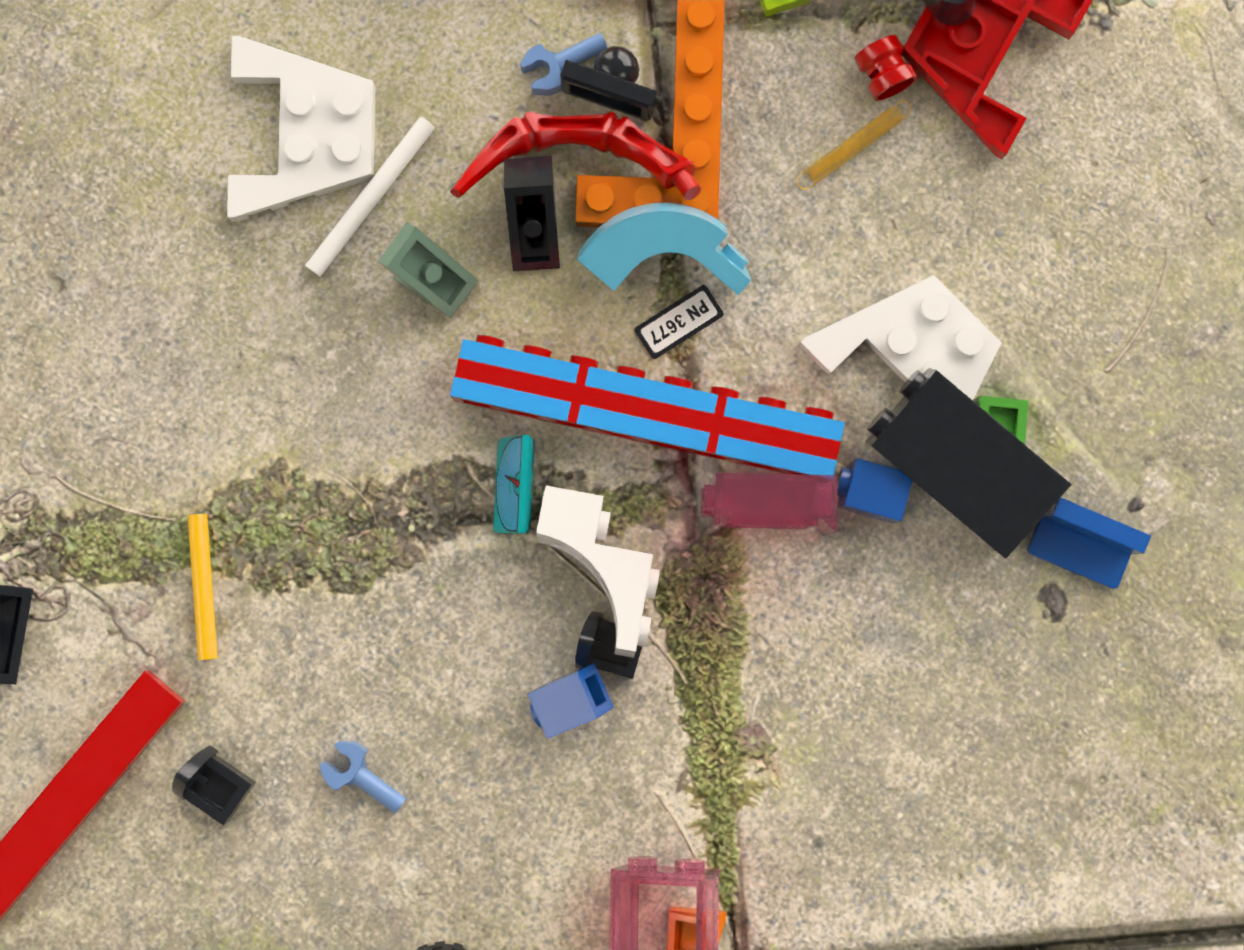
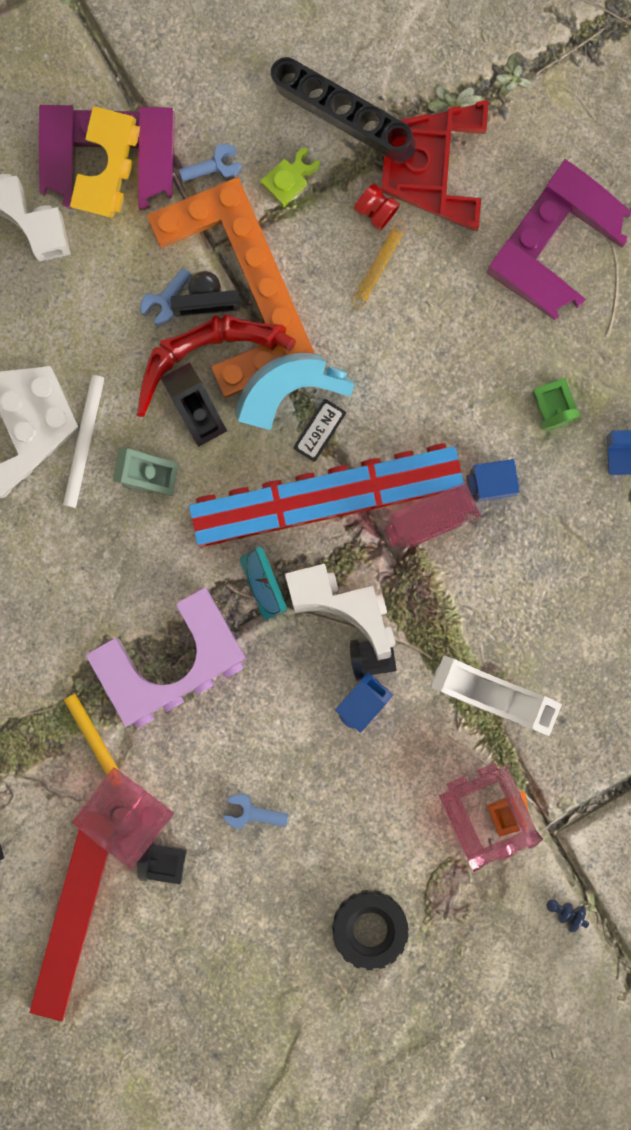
camera: 20 degrees left, 0 degrees up
white wing [799,275,1002,400] -> none
black panel [865,368,1072,559] -> none
none -> clear pink slope [71,767,174,869]
none -> lavender arch [86,587,247,729]
none -> white arch [431,655,562,736]
none -> magenta wedge [486,159,631,320]

